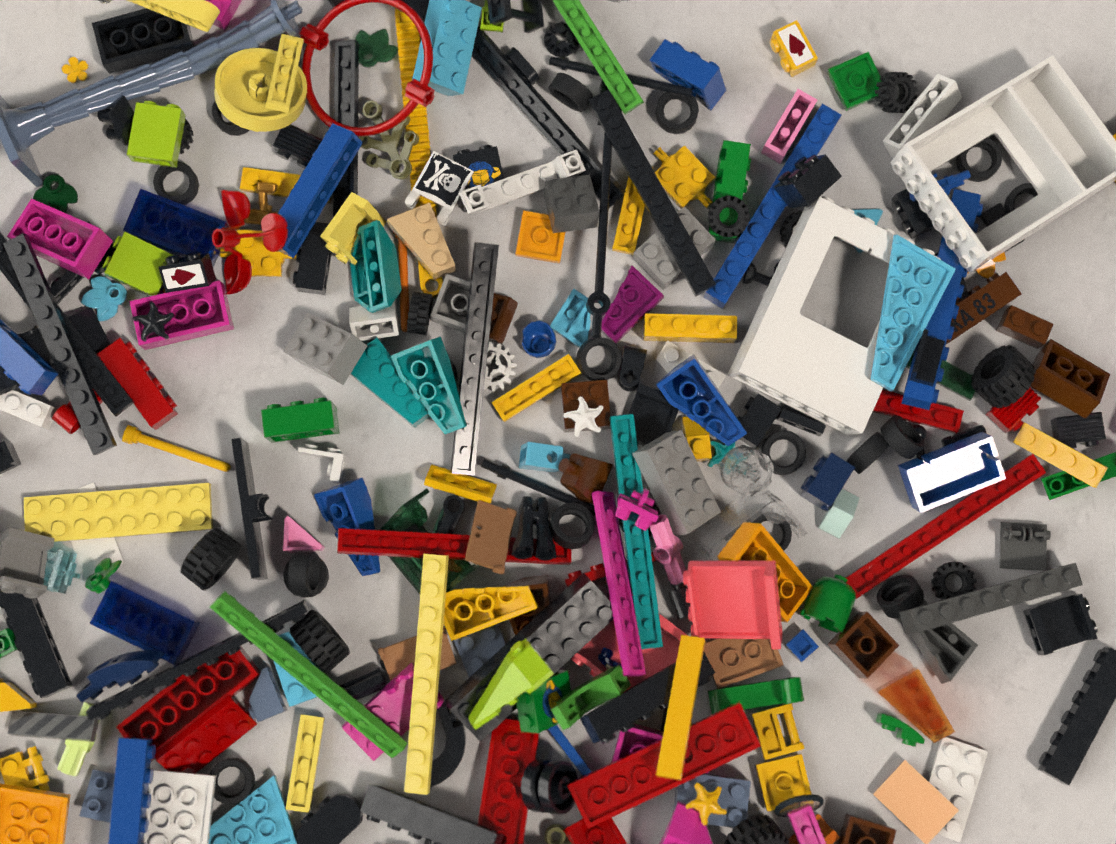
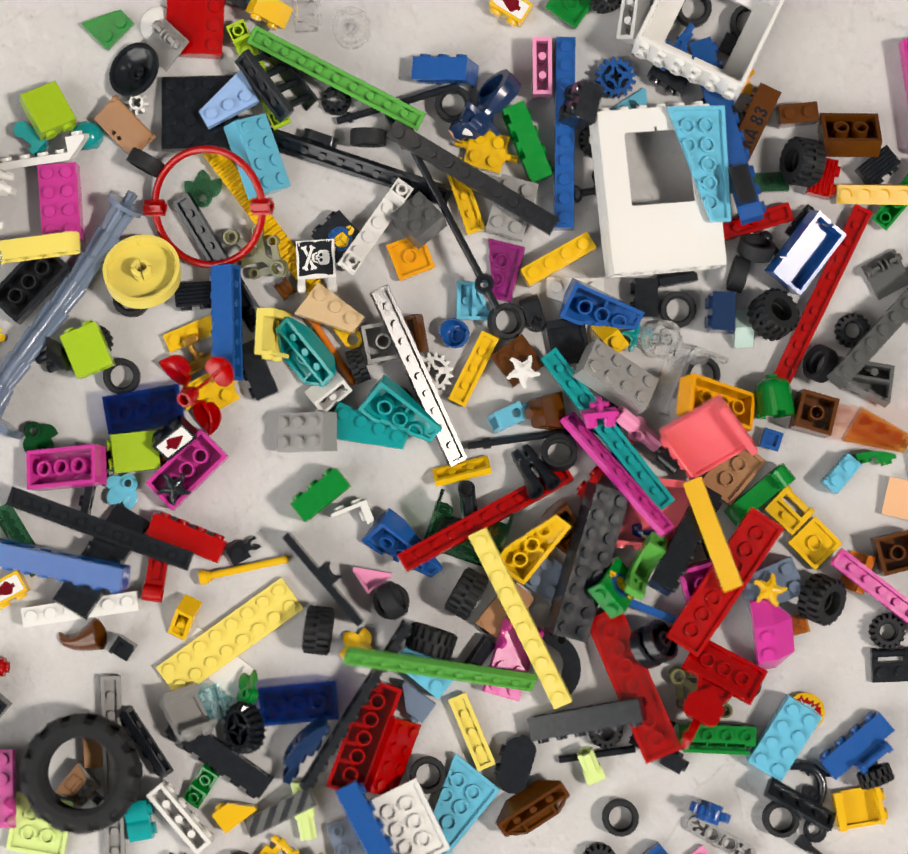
camera: 30 degrees left, 5 degrees up
black plate [3,234,117,455] -> none
light yellow plate [265,34,304,113] -> none
medium nougat door [465,500,517,574] -> none
lime wedge [468,638,554,730] -> none
black tyre [708,196,750,237] -> none
black wheel [775,795,824,817] -> none
none -> yellow slope [168,594,202,641]
none -> black gear [223,701,267,754]
none -> black plate [225,536,261,566]
none -> reddish brown wheel [273,277,296,301]
none -> yellow plate [339,628,374,659]
none -> black tyre [445,567,489,620]
none -> dark blue animal [448,69,521,141]
none -> blue gear [595,57,636,99]
none -> black tyre [747,288,800,341]
none -> medium azure brick [820,454,862,494]

